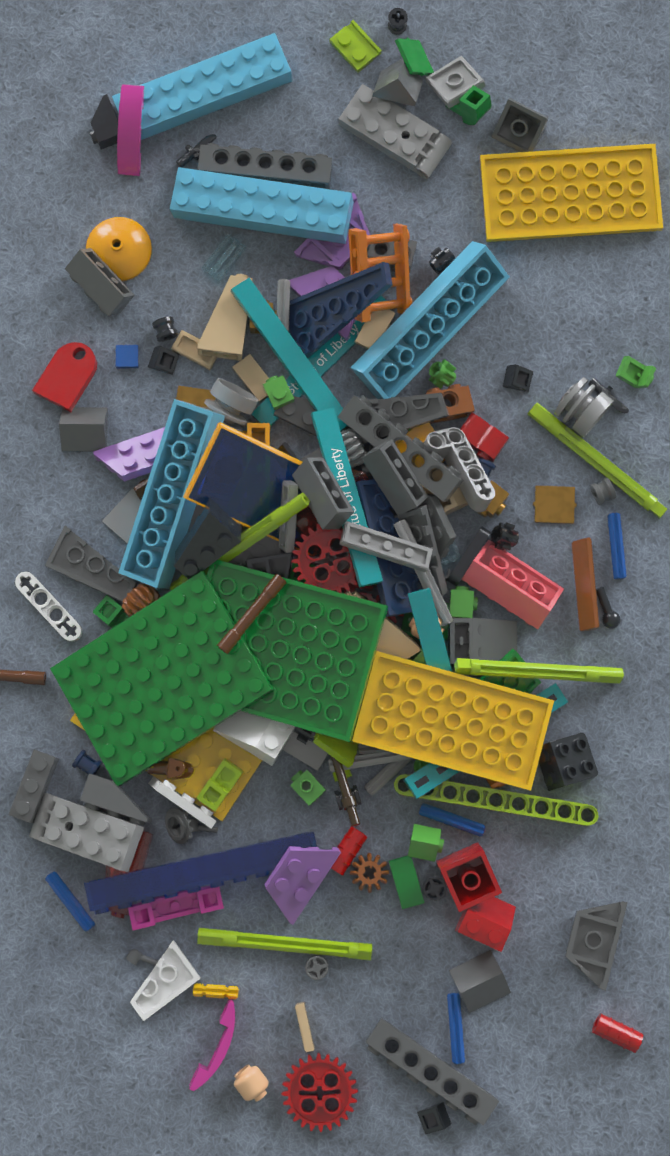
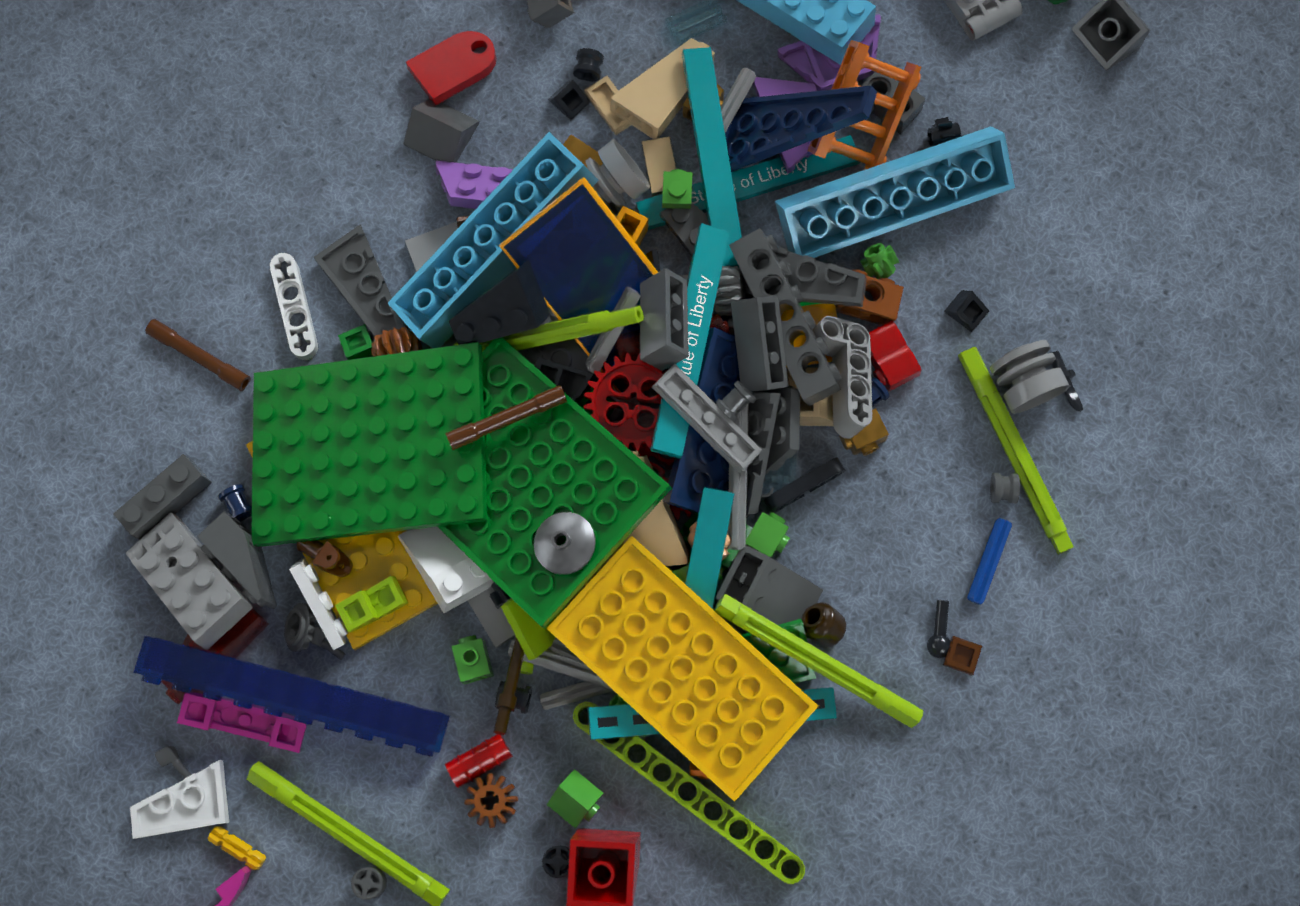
camera: 30 degrees right, 5 degrees down
blue axle [45,871,95,932] -> none
blue tile [116,345,139,369] -> none
medium lavender wing [264,846,341,925] -> none
tan tile [355,310,395,349] -> none
green slope [389,855,424,909] -> none
blue axle [419,803,486,836] -> none
coral slope [462,540,564,629] -> none
yellow plate [480,144,663,242] -> none
black gear [491,522,519,551] -> none
pearl gold piece [533,485,577,524] -> none
black bracket [539,733,598,791] -> none
dark orange slope [572,537,599,631] -> none
bright green bracket [616,356,656,388] -> none
none -> flat silver dish [534,512,596,575]
none -> dark grey bush [716,380,756,422]
none -> dark brown head [801,602,847,648]
none -> reddish brown tile [943,636,982,676]

